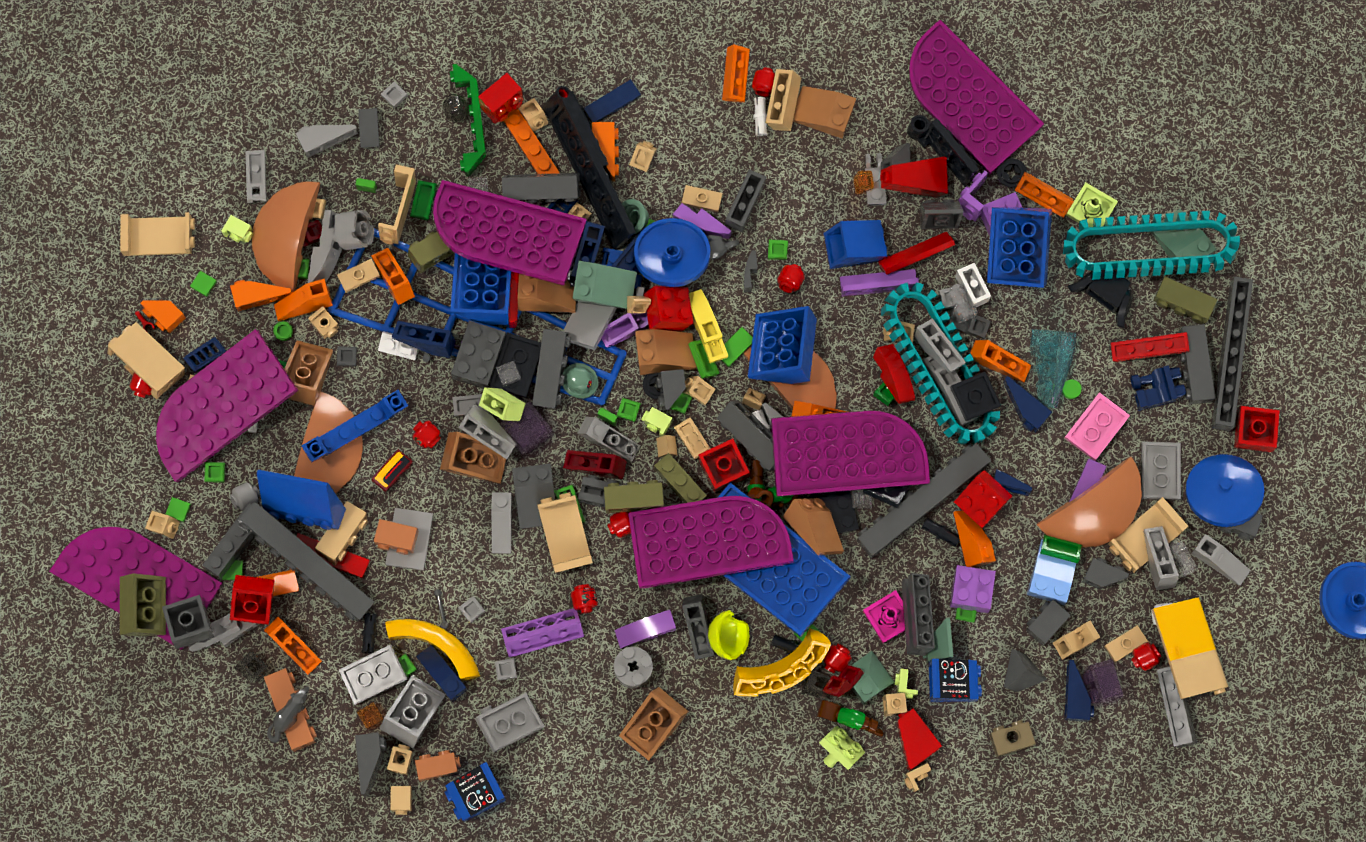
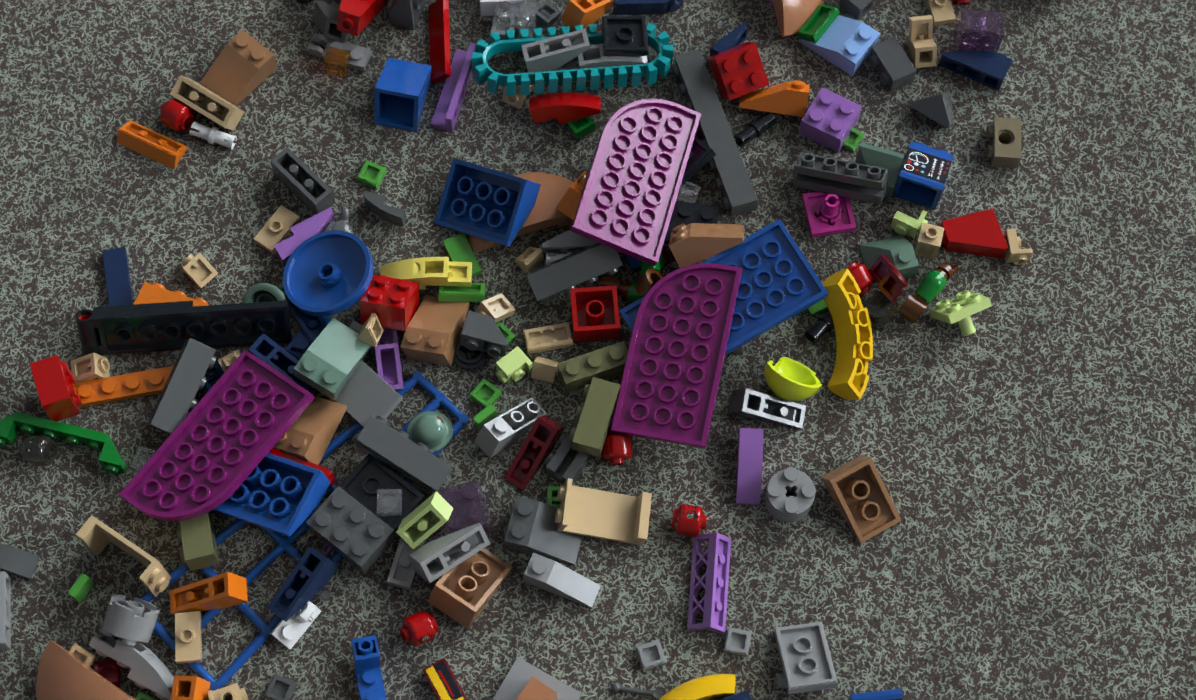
camera: 70 degrees left, 10 degrees down
green tile [410,180,437,221] -> none
red head [777,264,805,293] -> none

